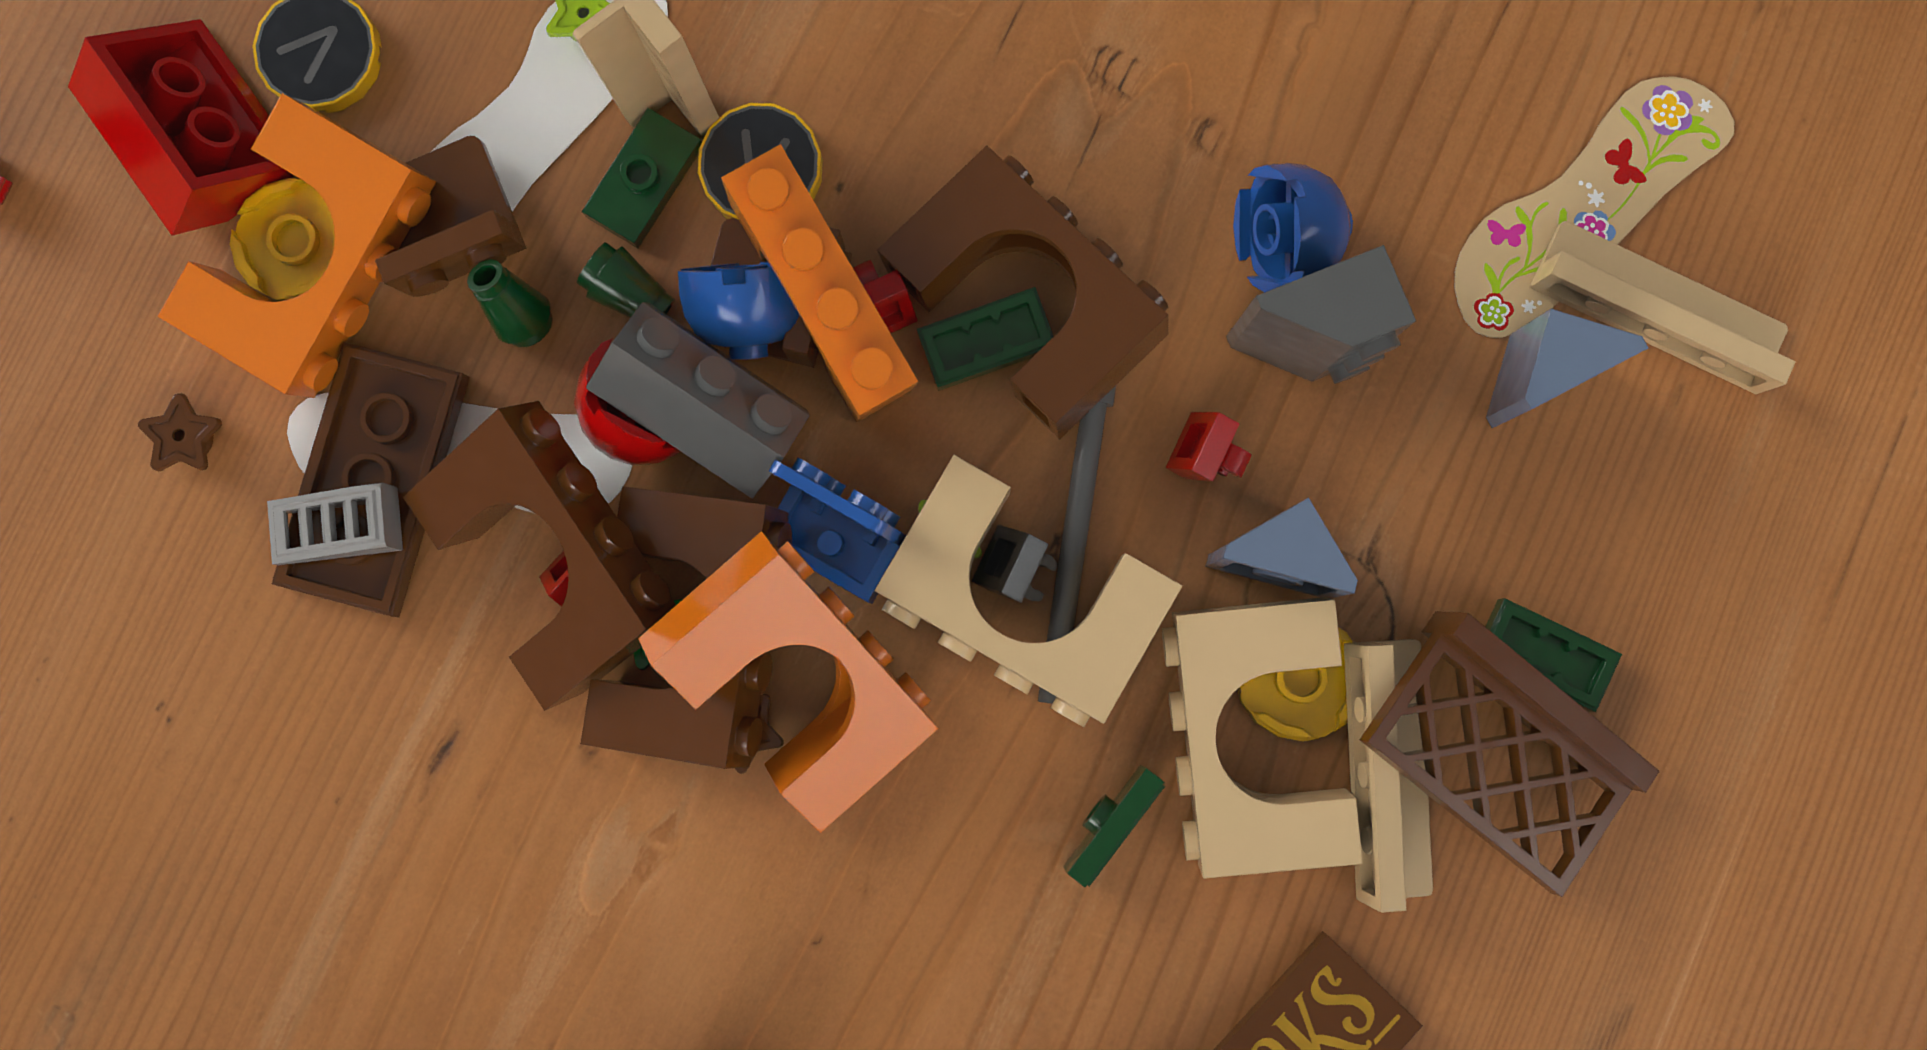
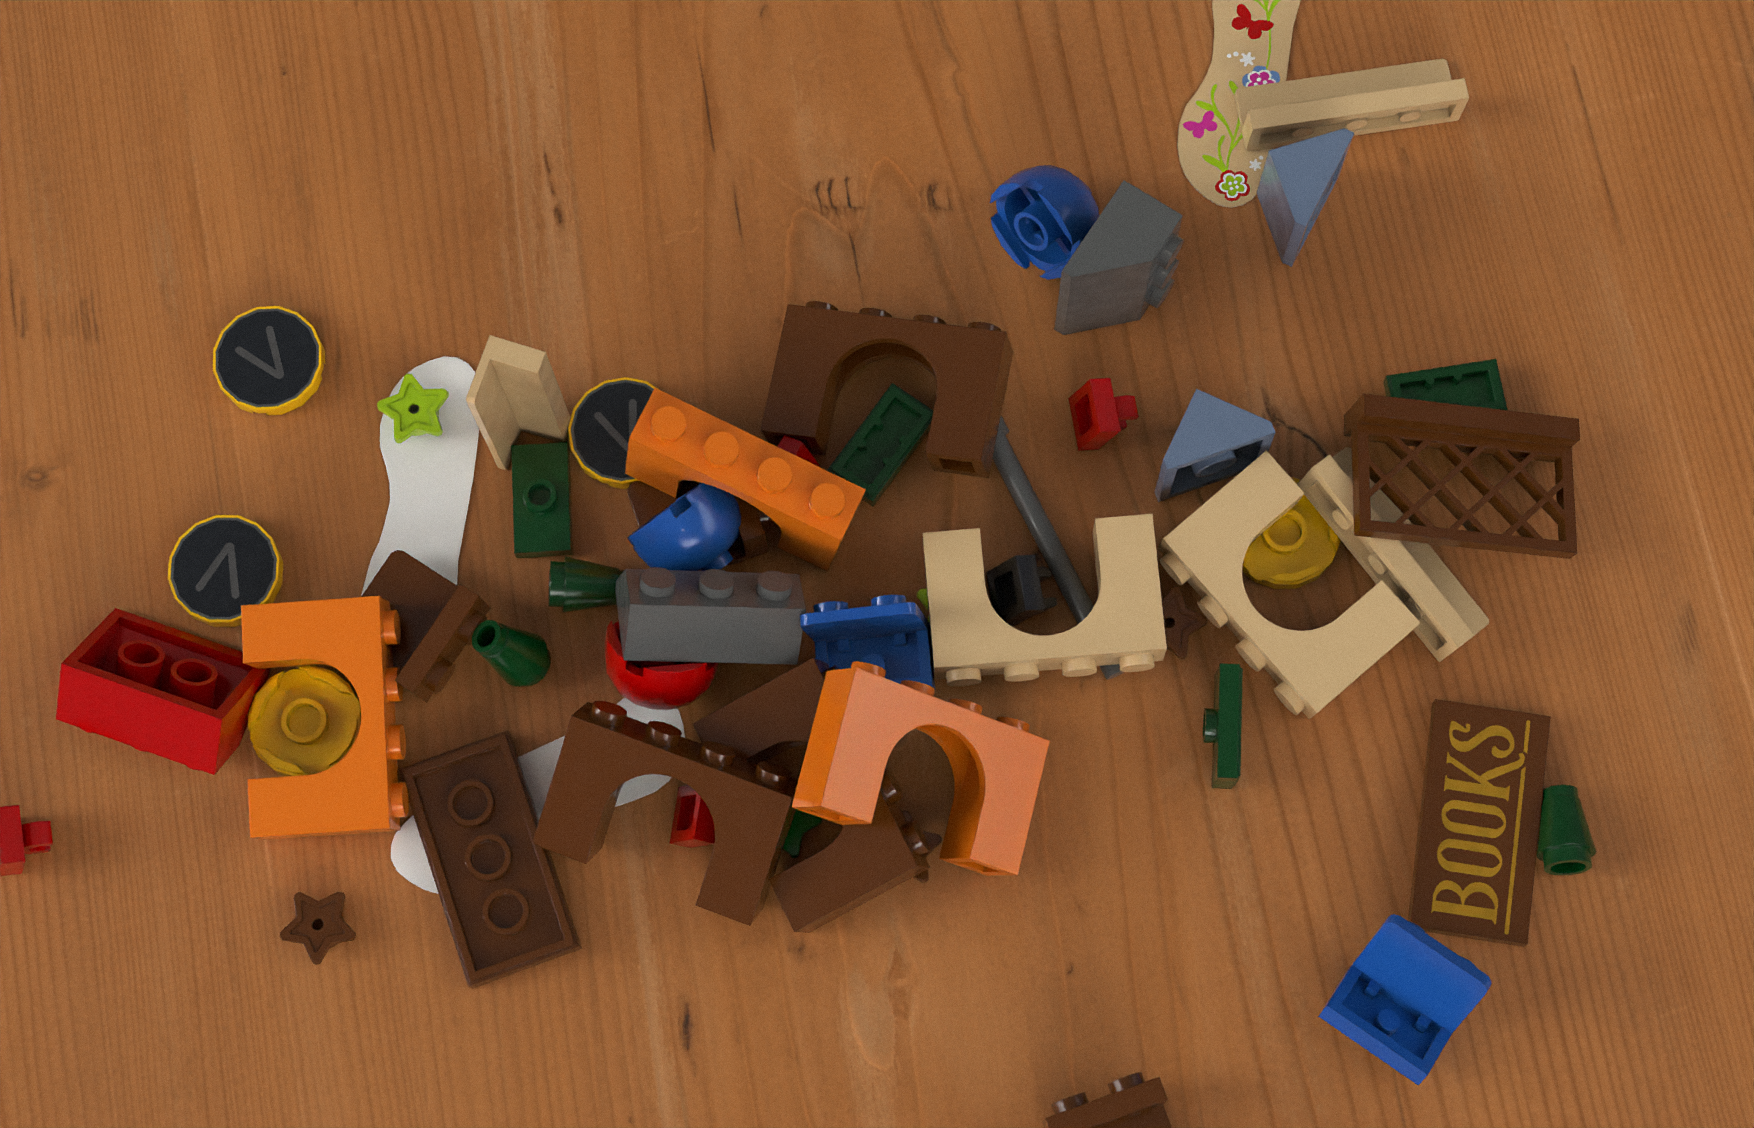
camera: 35 degrees left, 10 degrees down
light grey slope [267,483,403,565] -> none
none -> reddish brown plate [1162,587,1208,659]

